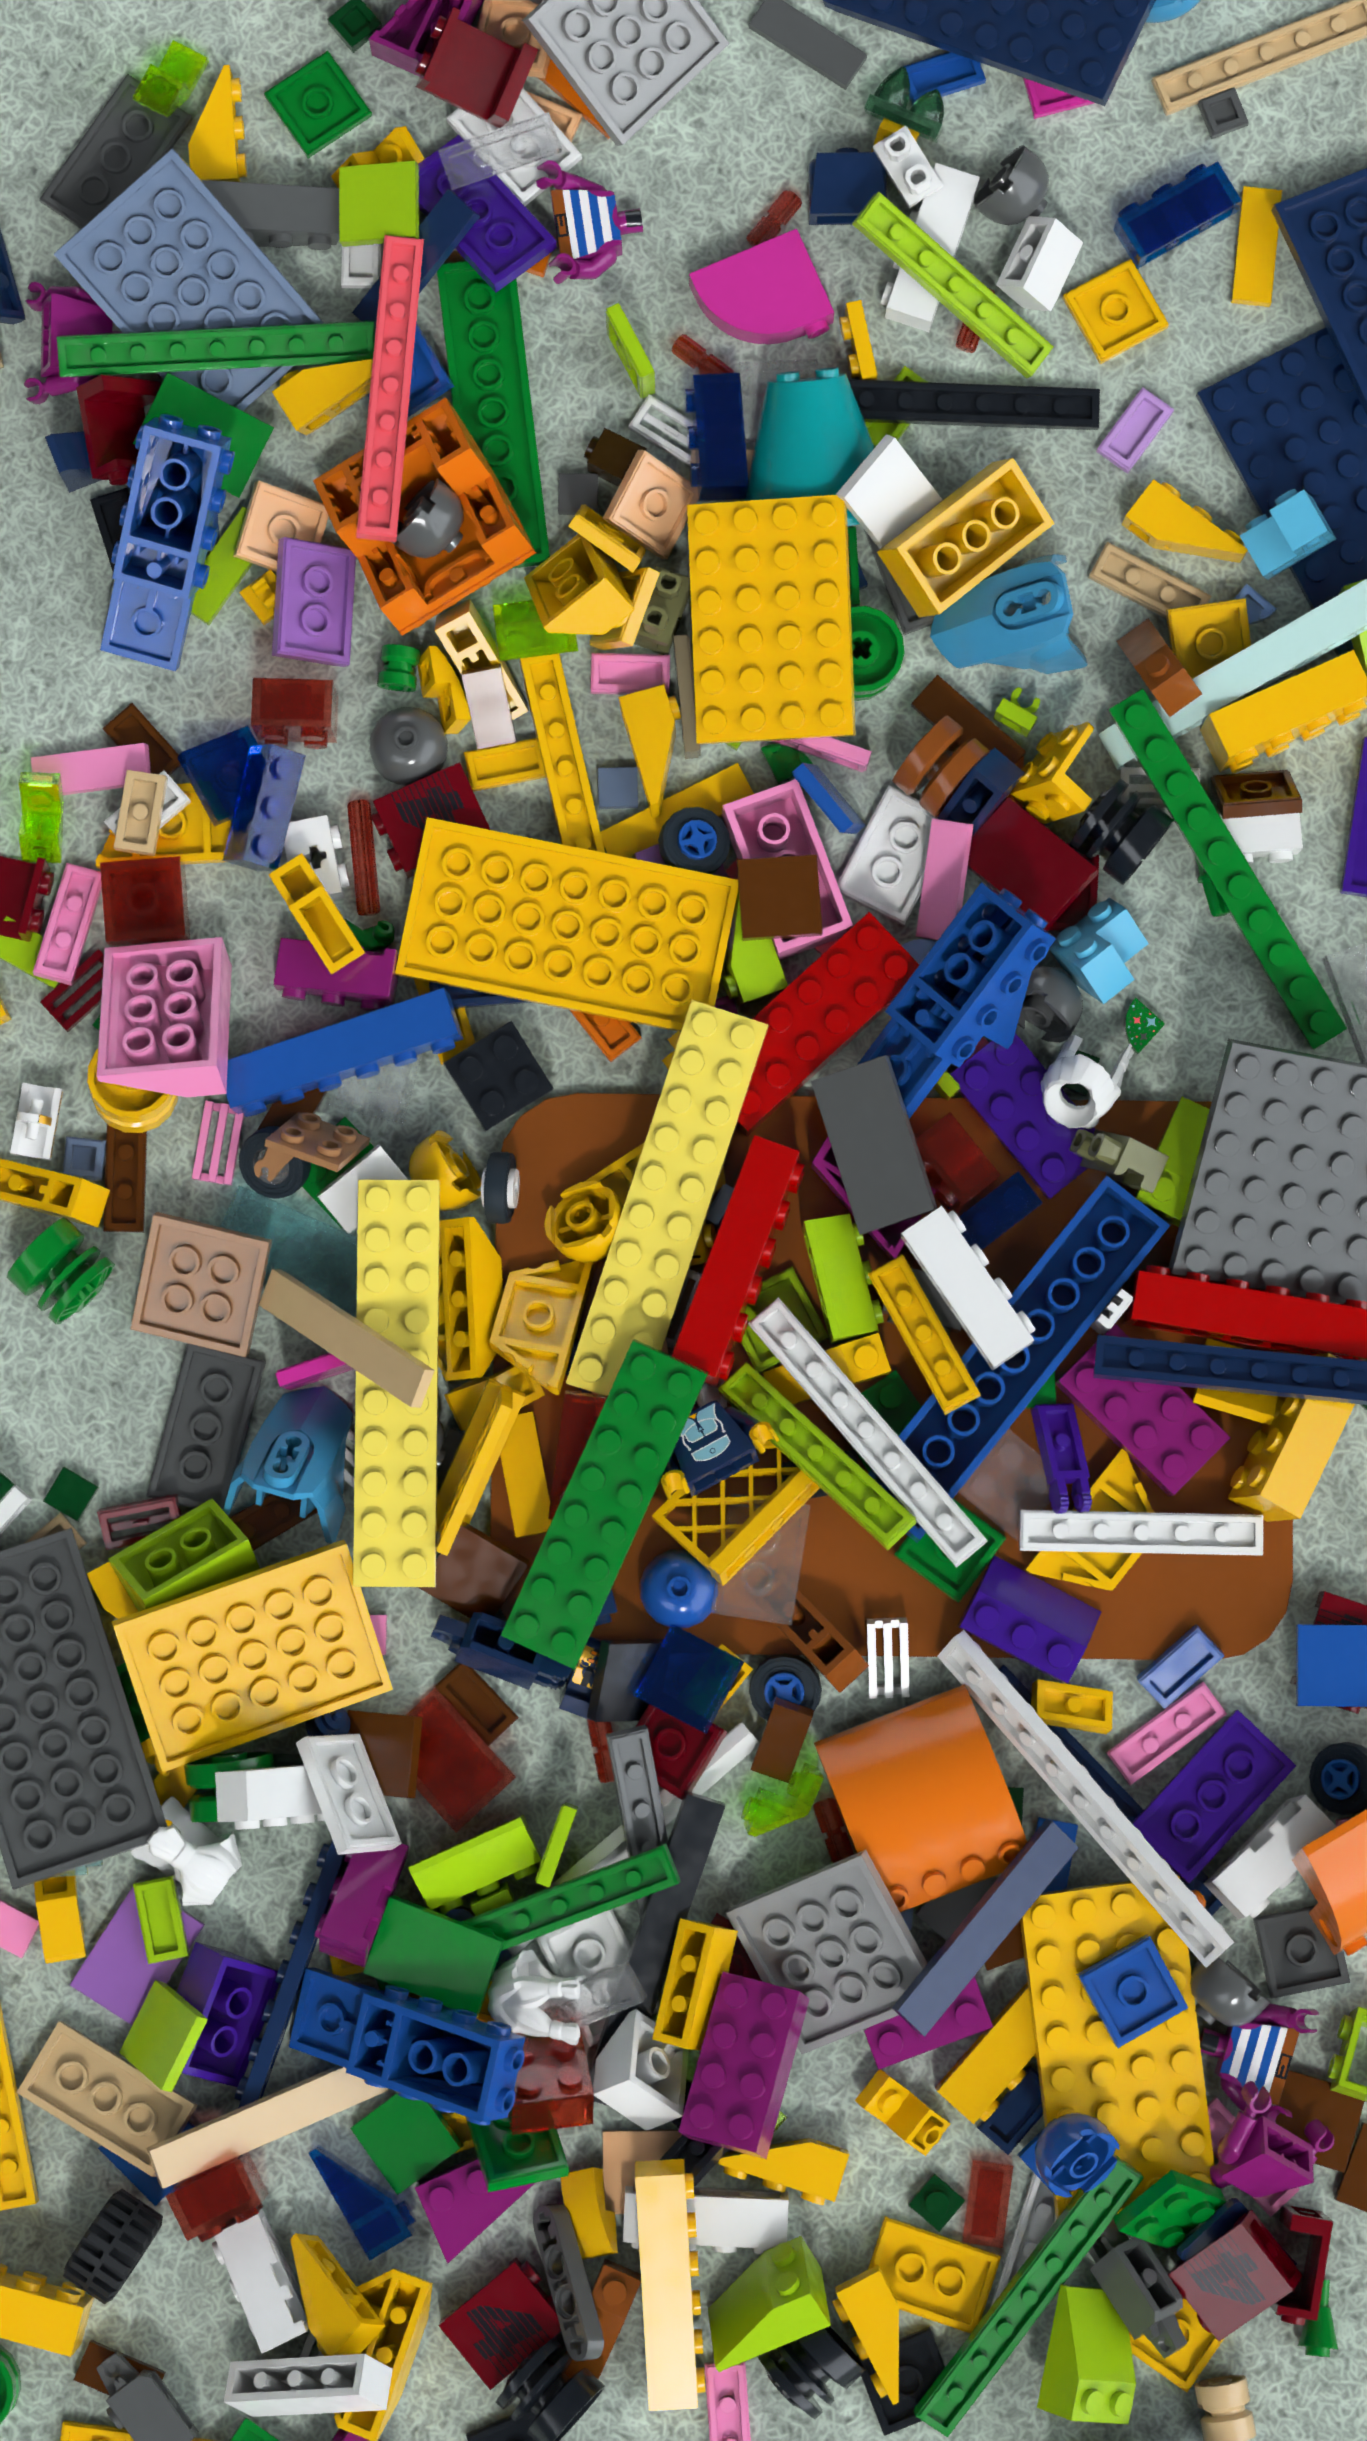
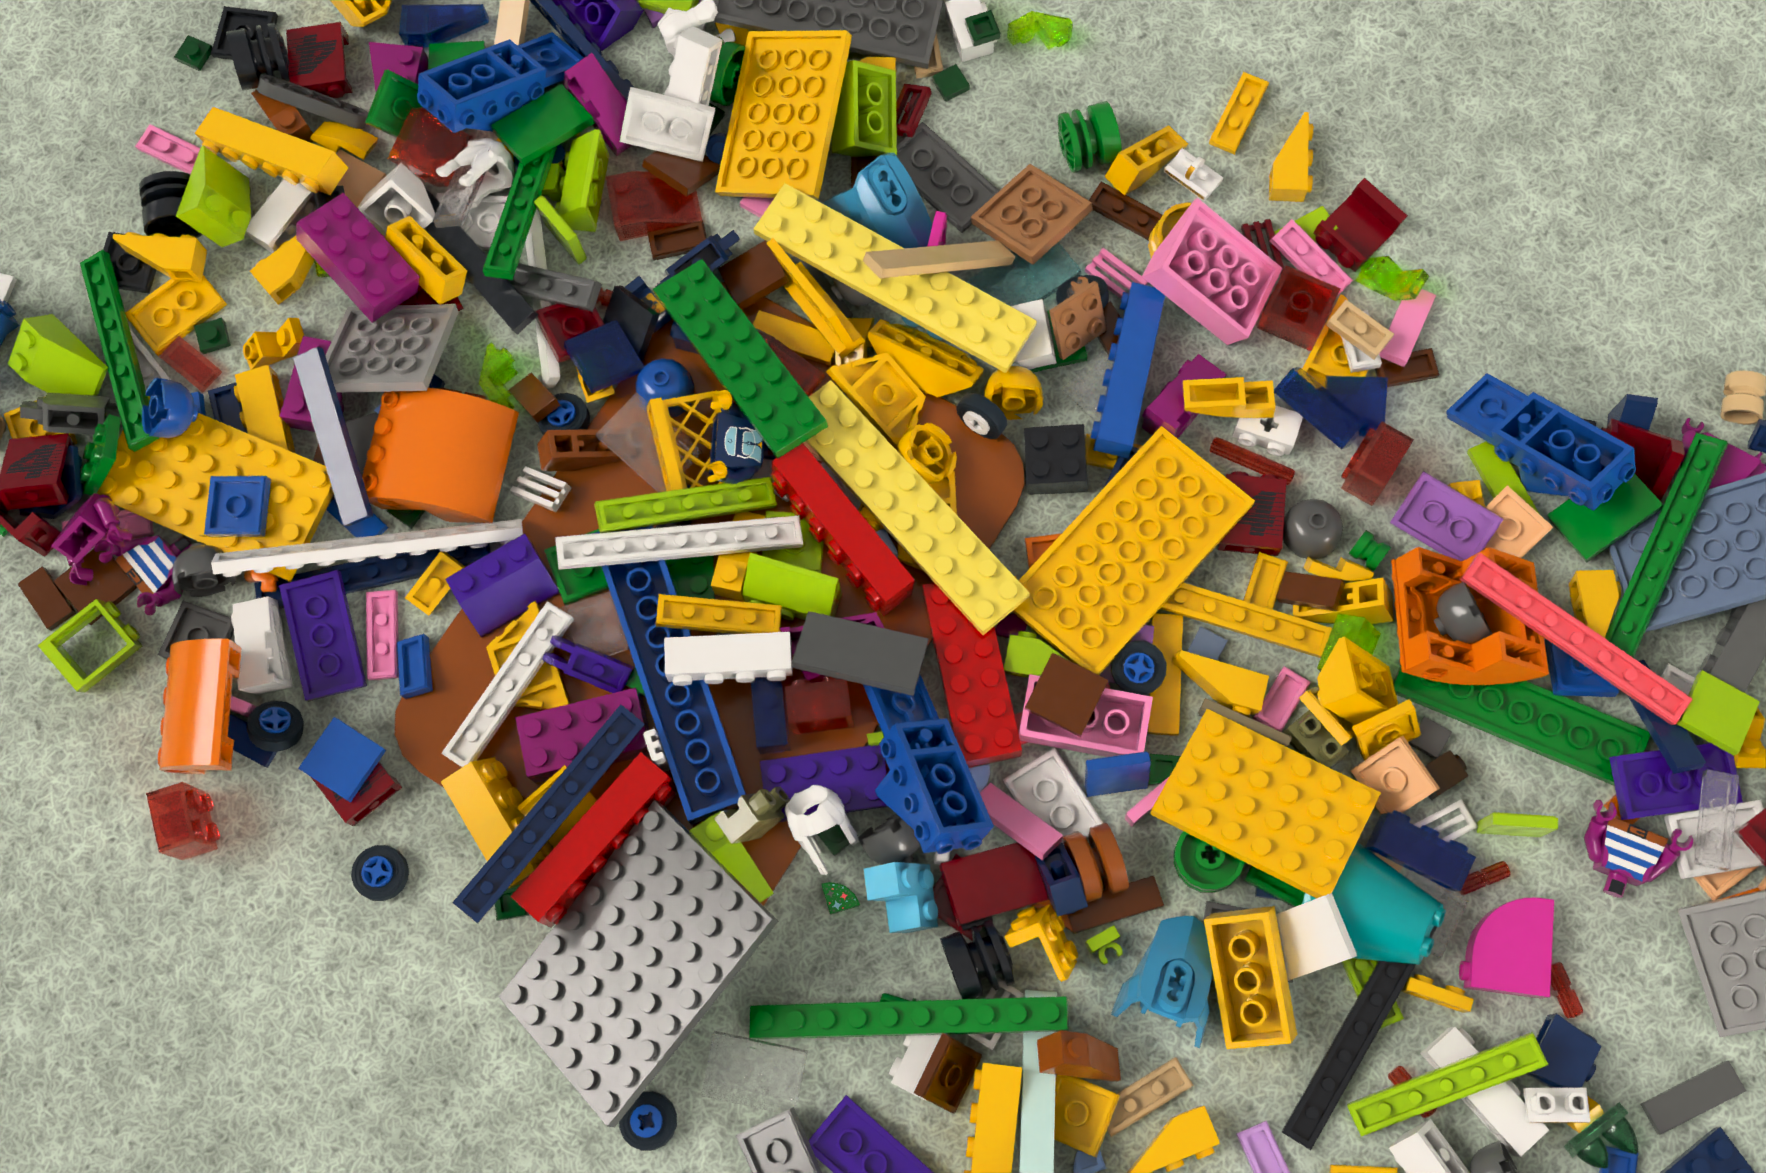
camera: 130 degrees right, 10 degrees down
sand blue tile [62,1136,106,1181] -> none
green arm [345,919,395,952] -> none

